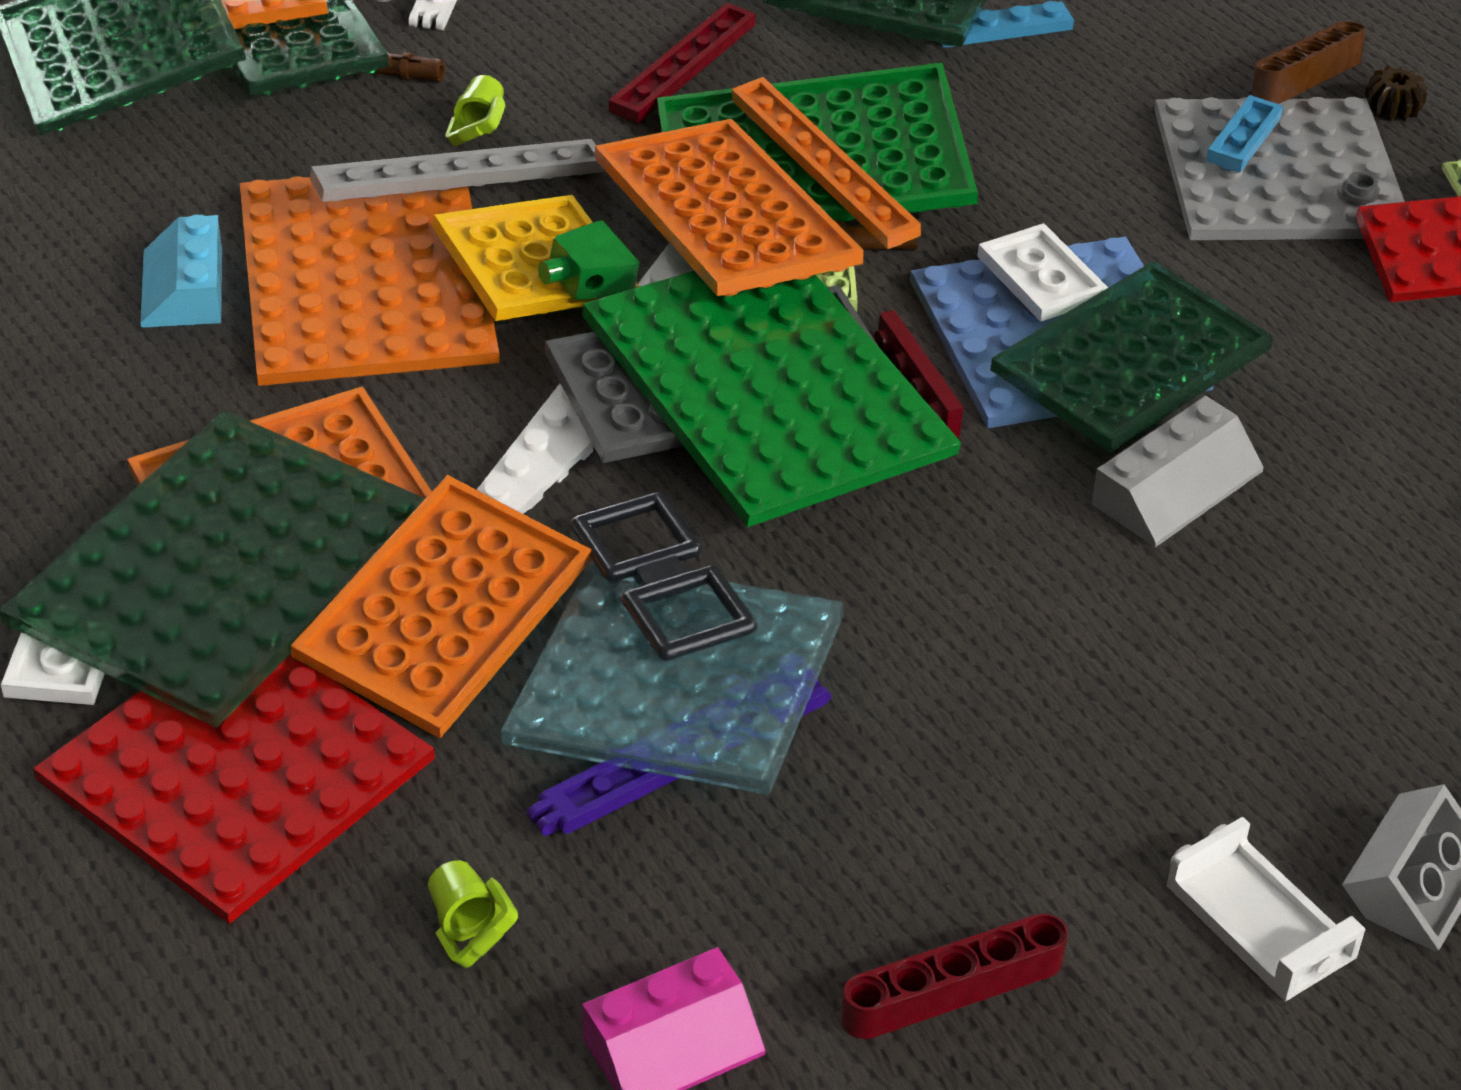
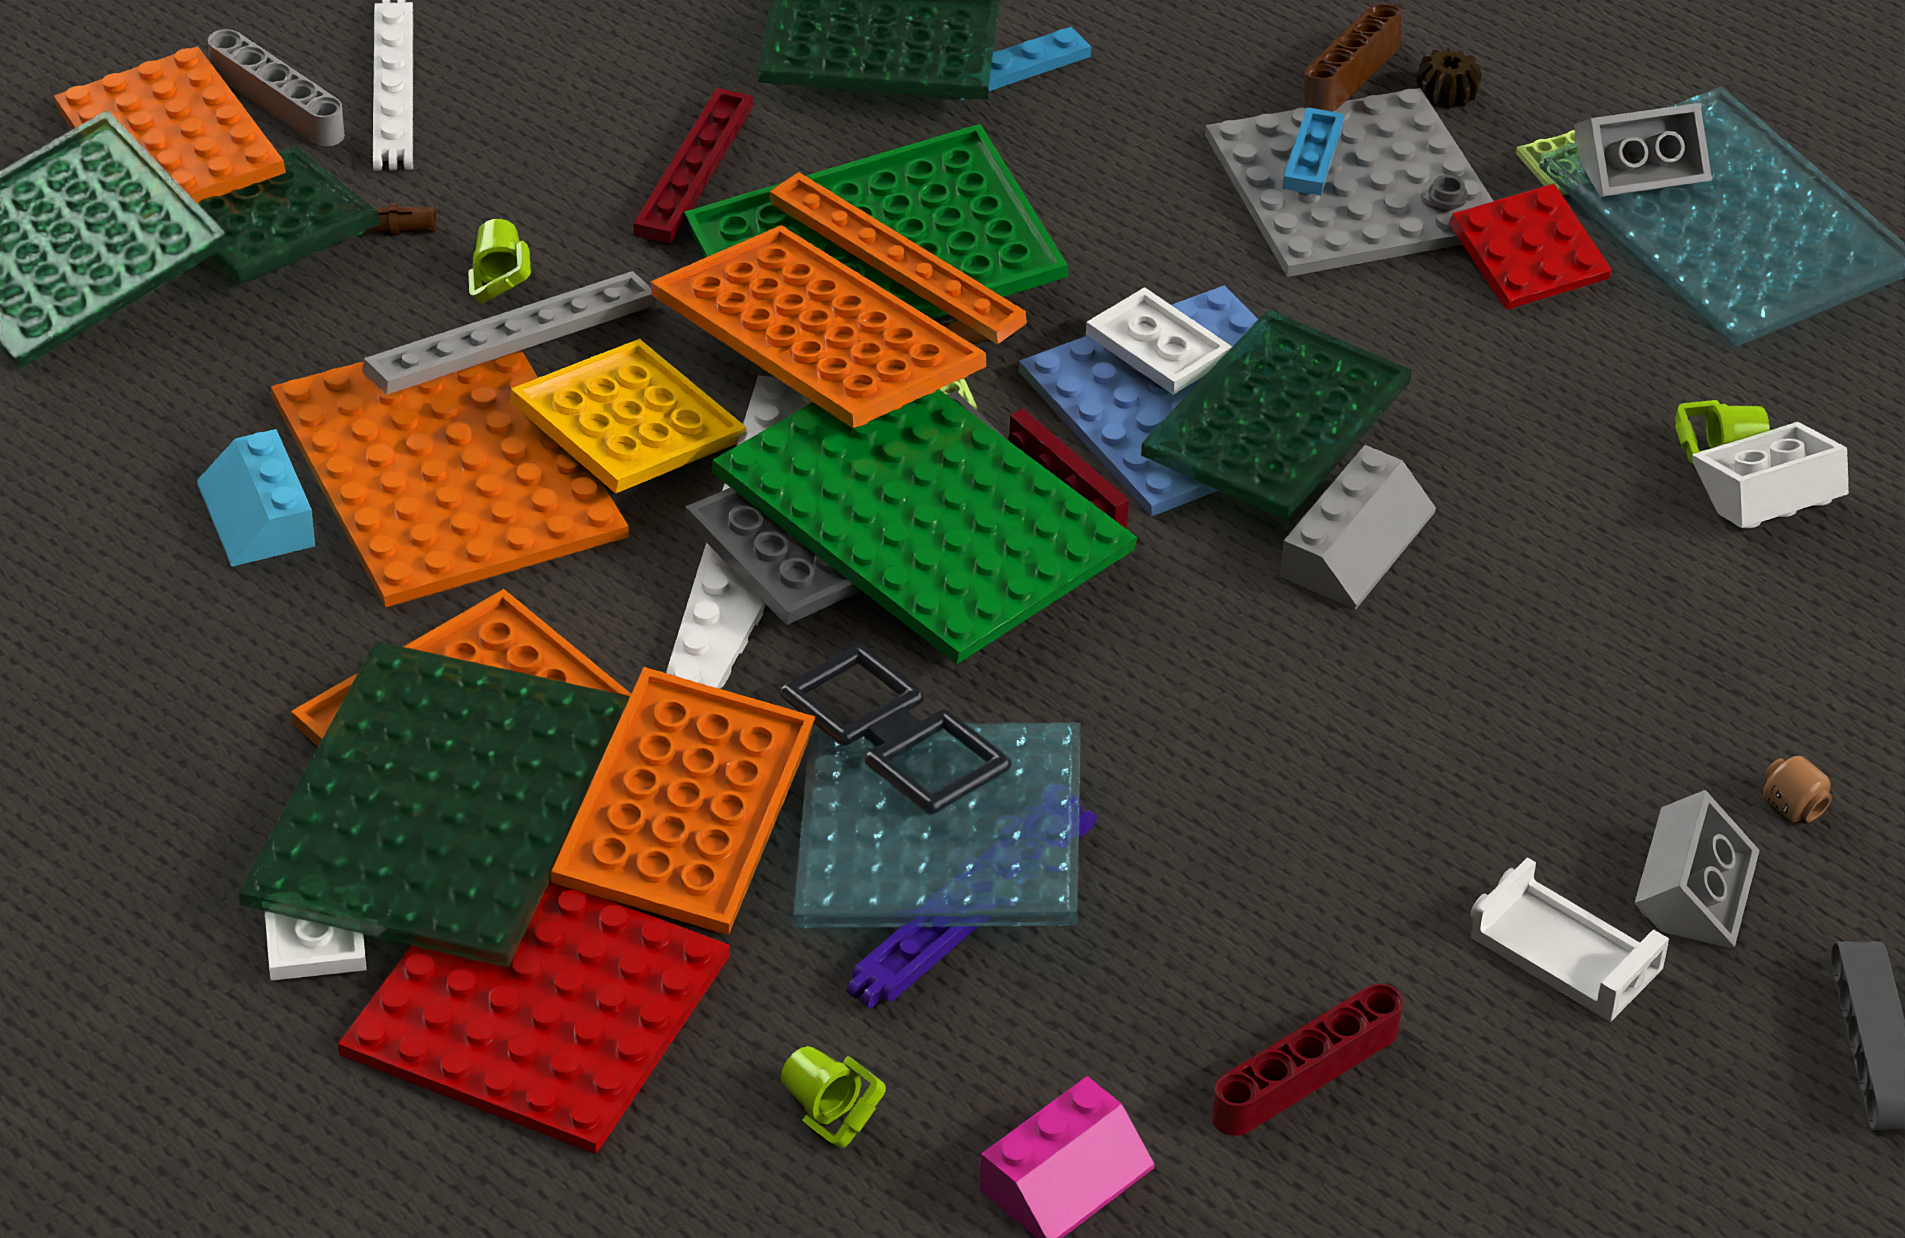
camera: 15 degrees left, 0 degrees up
green torso [538,220,640,300] -> none

